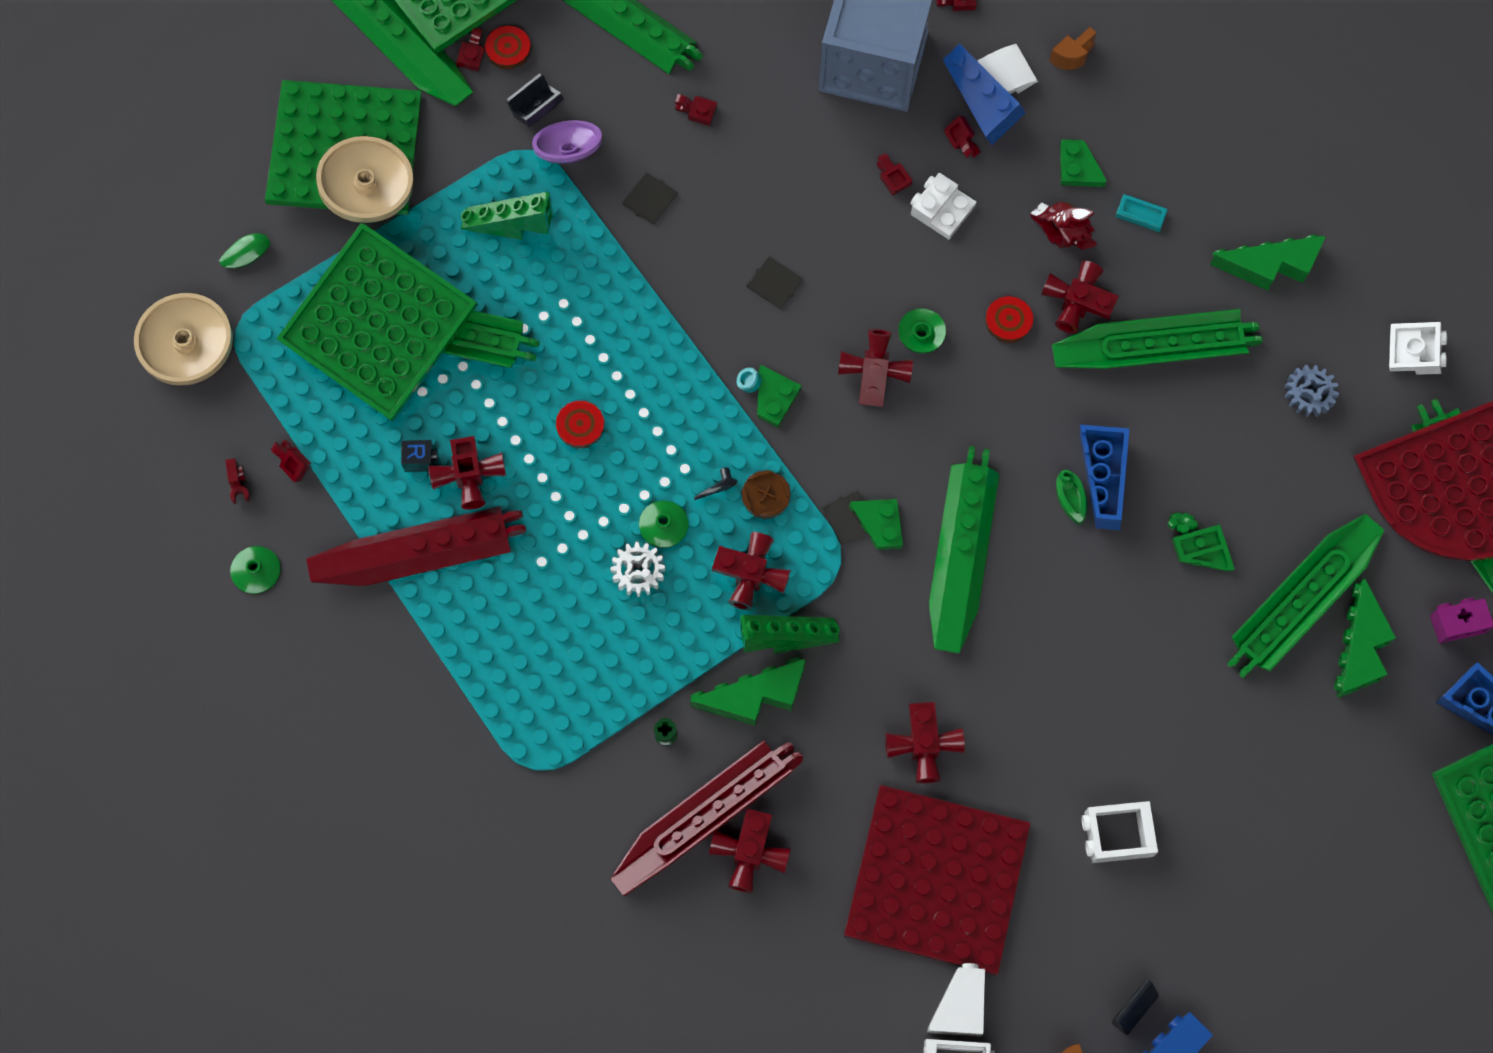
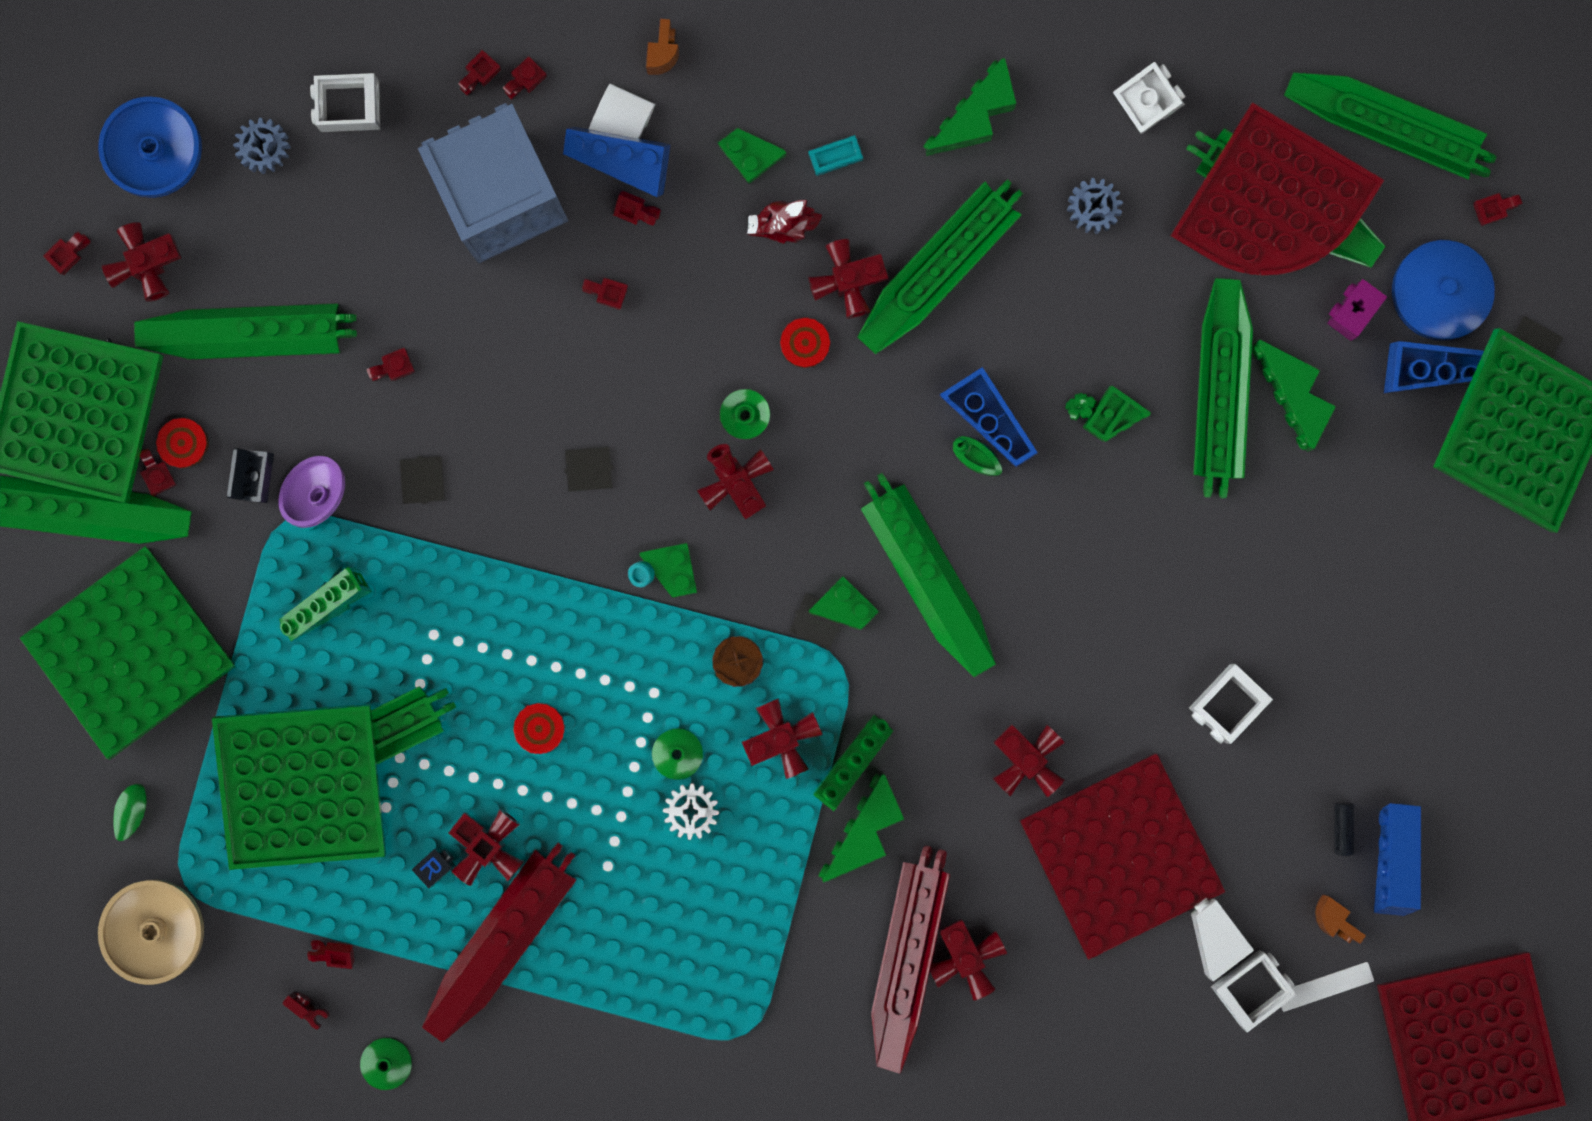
camera: 40 degrees left, 15 degrees up
tan dish [316,136,413,223] -> none
dark green bush [654,718,677,746] -> none
black bar [694,467,738,500] -> none
white plate [910,173,976,240] -> none

